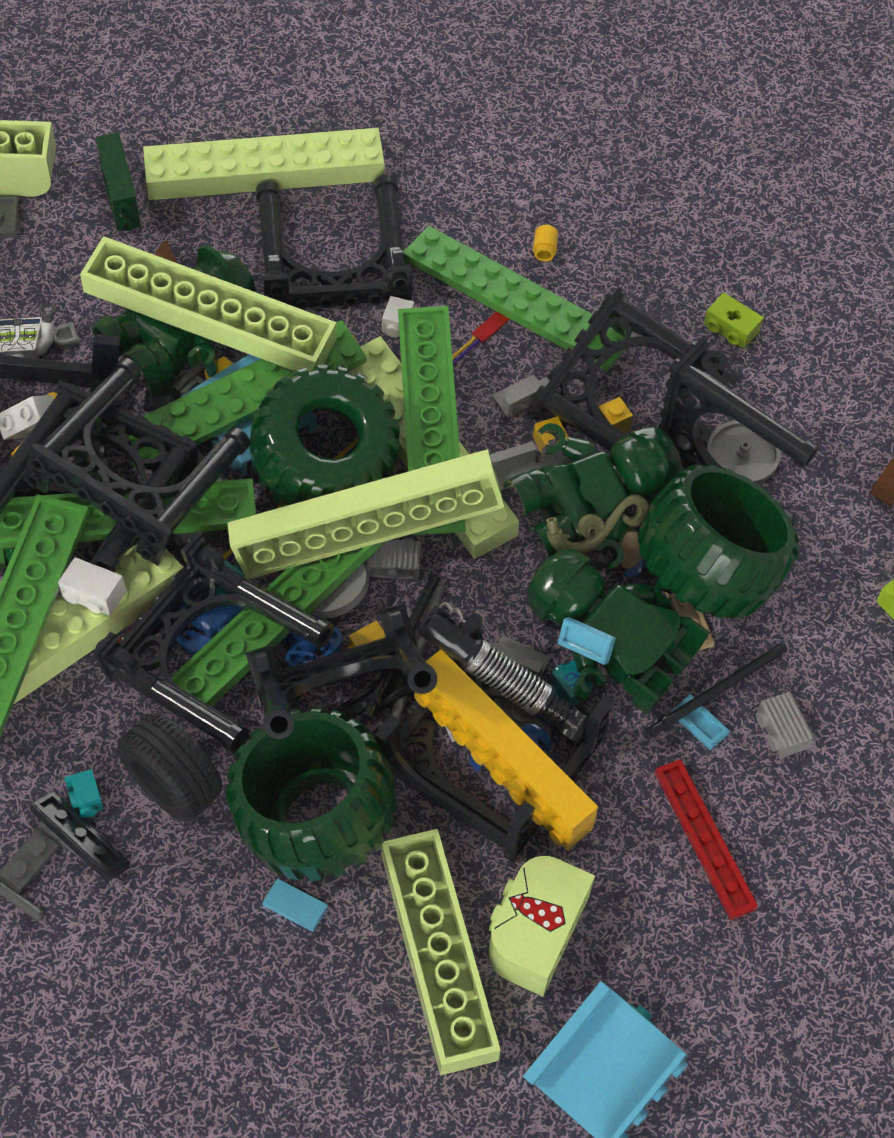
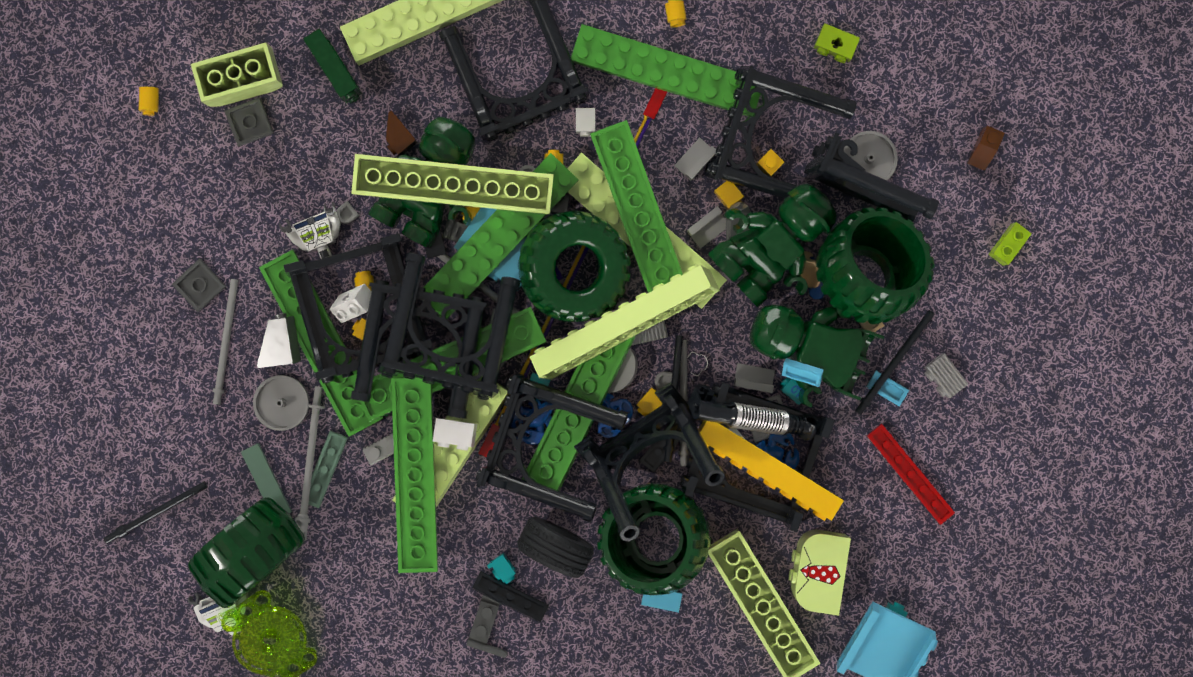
camera: 10 degrees left, 30 degrees up
olive plant [546,494,649,554] -> none

